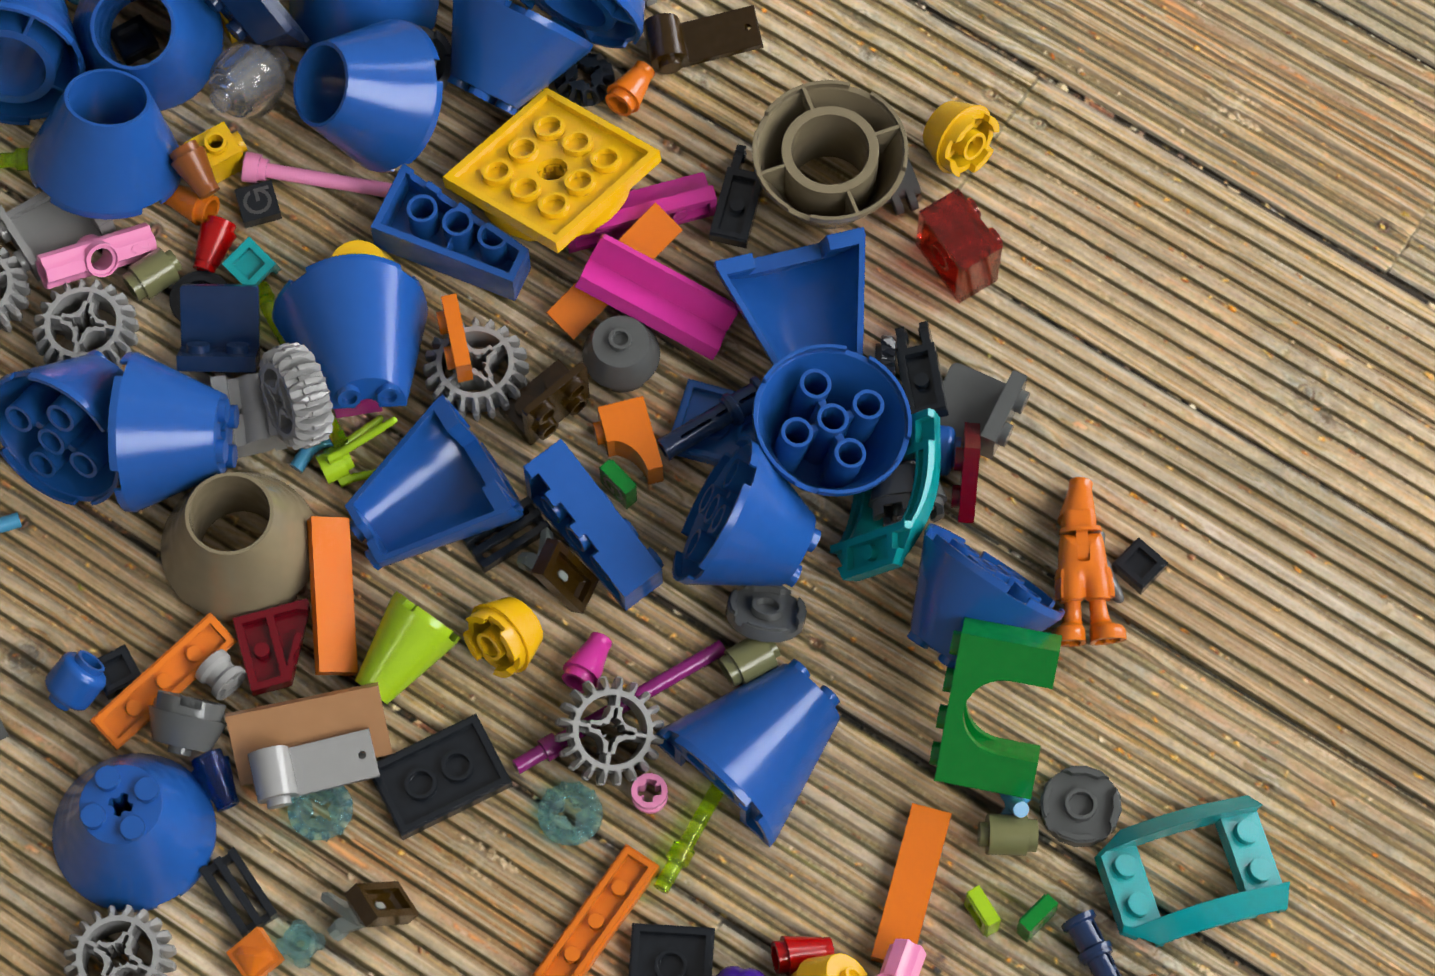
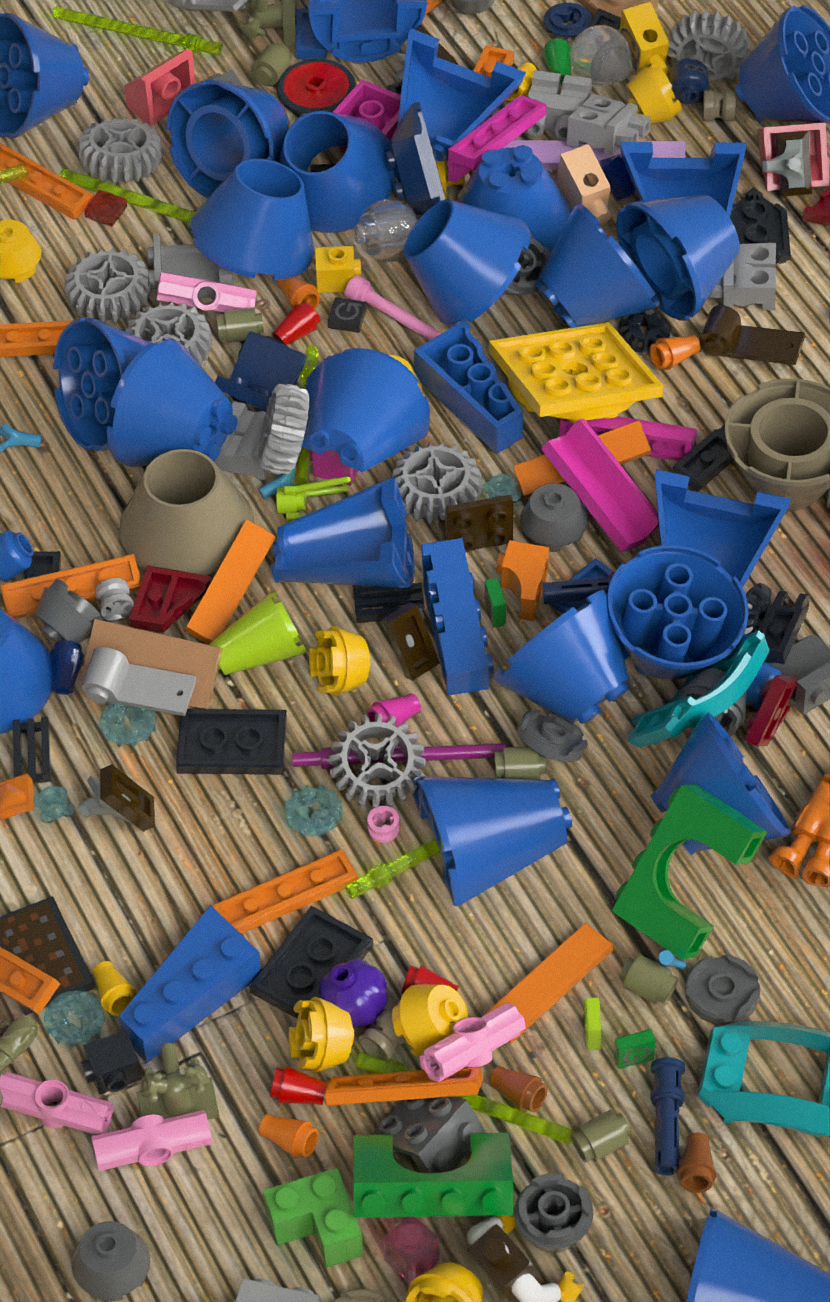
camera: 30 degrees right, 15 degrees down
dark orange cone [169,140,220,200] -> none
teal panel [222,237,281,285] -> none
orange plate [436,293,474,383] -> none
none -> clear light blue plate [483,474,521,503]

